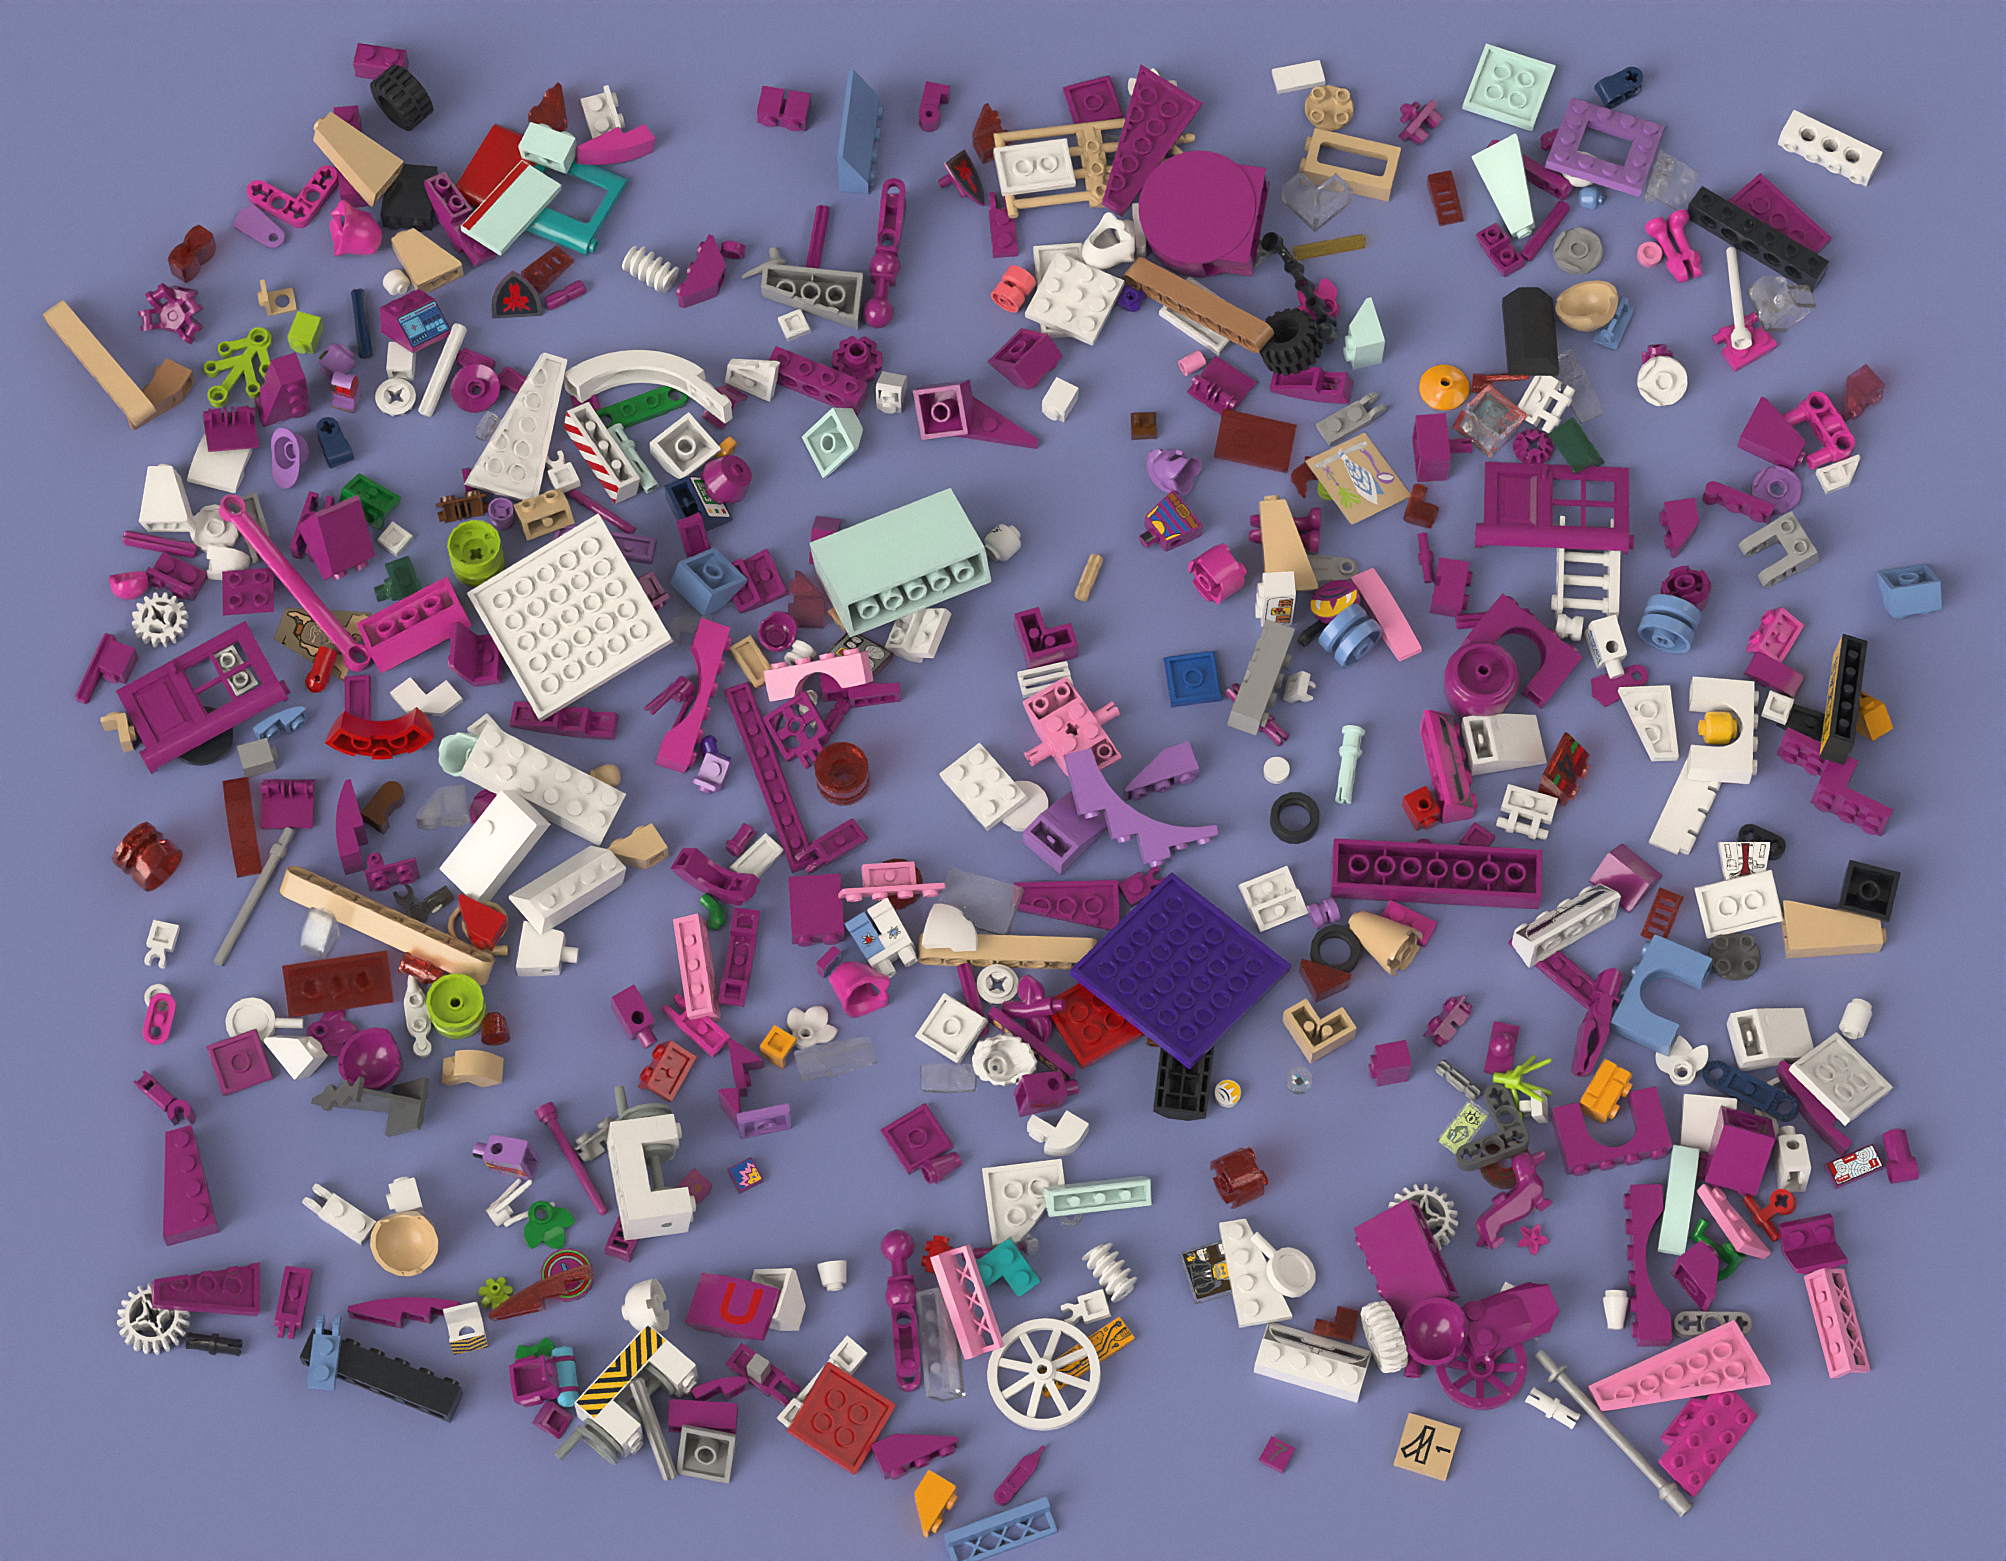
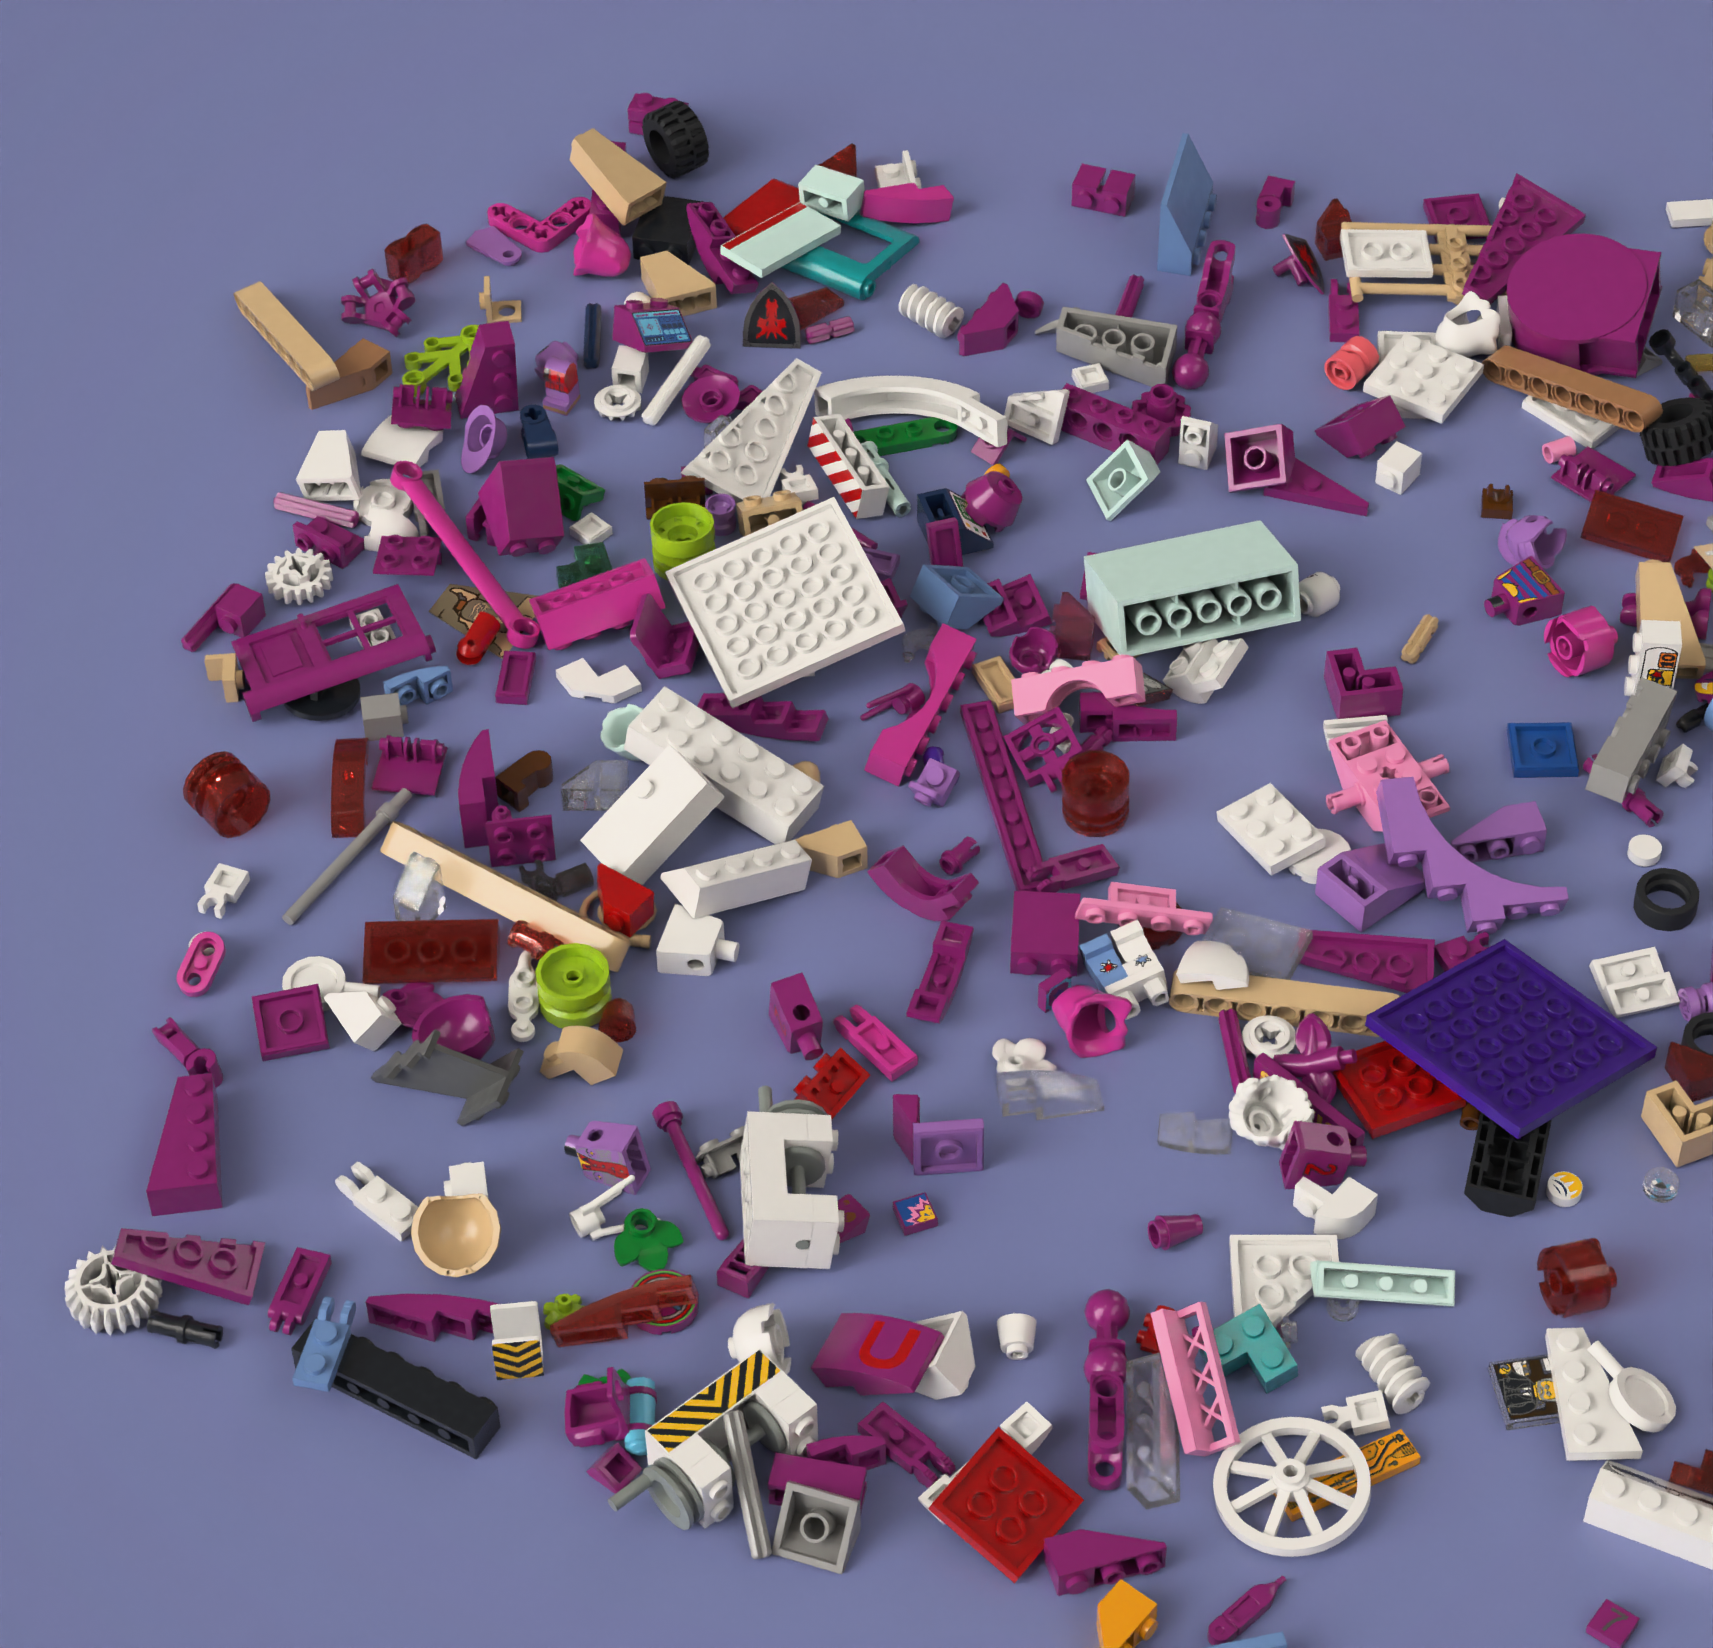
camera: 10 degrees right, 20 degrees down
dark pink hair [109,571,149,600] -> none
lime brick [287,311,324,354] -> none
red brick [325,707,434,760] -> none
white slope [650,412,721,479] -> none
bright pink fence [673,913,721,1022] -> none
green arm [699,893,725,930] -> none
magenta slope [728,1039,764,1097] -> none
white tile [729,833,784,877] -> none
light grey piece [747,1353,771,1384] -> none
light orange panel [760,1025,797,1069] -> none
magenta tile [881,1103,954,1175] -> none
white tile [915,993,988,1065] -> none
dark purple plate [1116,285,1145,312] -> none

